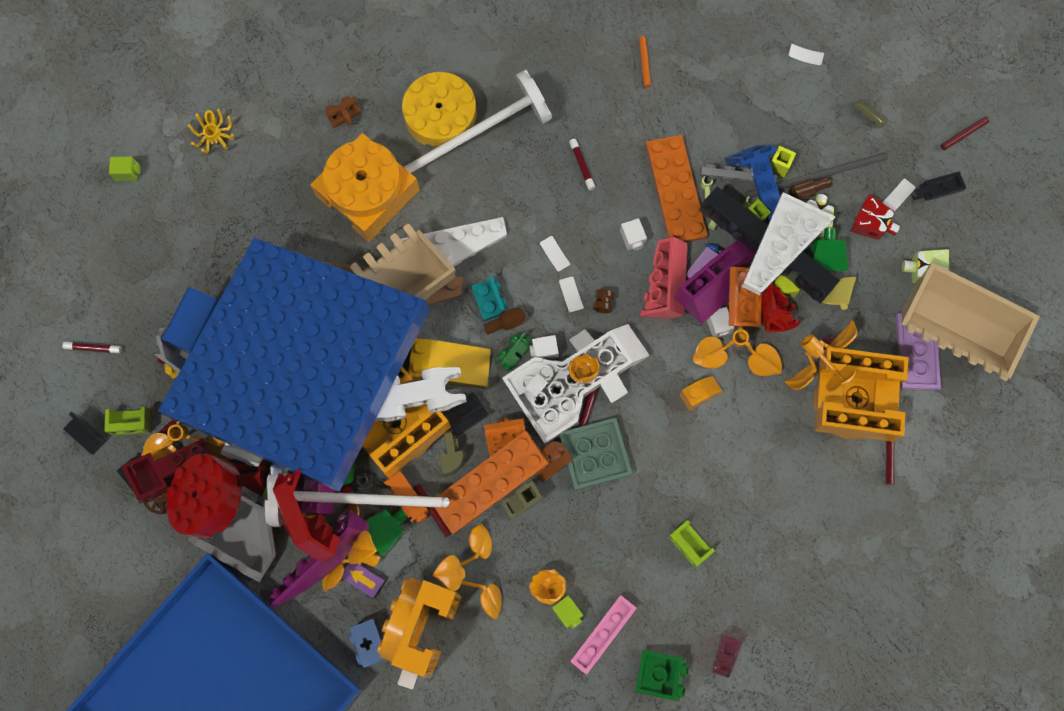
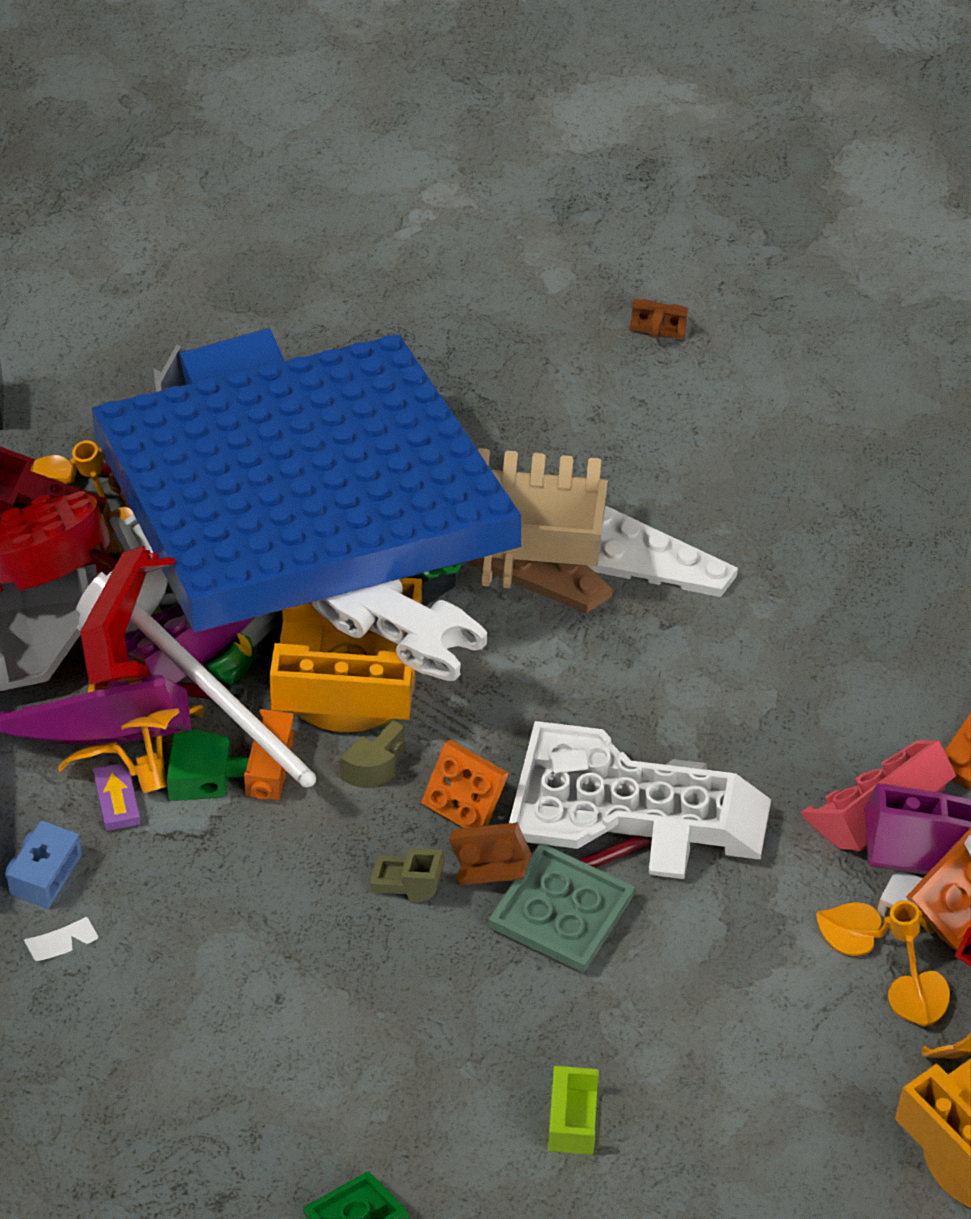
camera: 40 degrees right, 25 degrees down
dark red bar [62,342,122,354] -> none
lime panel [105,406,151,435] -> none
lime brick [109,156,140,182] -> none
yellow animal [188,109,235,155] -> none
light orange piece [310,133,420,242] -> none
light orange piece [377,577,462,677] -> none
yellow piece [402,72,477,147] -> none
white piece [404,70,552,173] -> none
yellow slope [408,338,491,387] -> none
dark red bar [413,484,452,537] -> none
light orange plant [432,523,502,620] -> none
orange plate [434,431,550,535] -> none
black plate [441,392,489,437] -> none
teal bracket [471,275,507,322] -> none
reddish brown arm [483,307,526,335] -> none
green hinge [496,333,531,371] -> none
white brick [529,335,559,360] -> none
light orange hair [529,569,566,605] -> none
white sticker [540,236,570,272] -> none
lime brick [552,595,583,629] -> none
white sticker [559,276,584,312] -> none
light orange hair [568,354,600,384] -> none
dark red bar [569,139,595,190] -> none
bright pink plate [570,595,637,675] -> none
reddish brown wheel [593,289,615,314] -> none
white brick [620,218,647,251] -> none
light orange slope [680,375,723,411] -> none

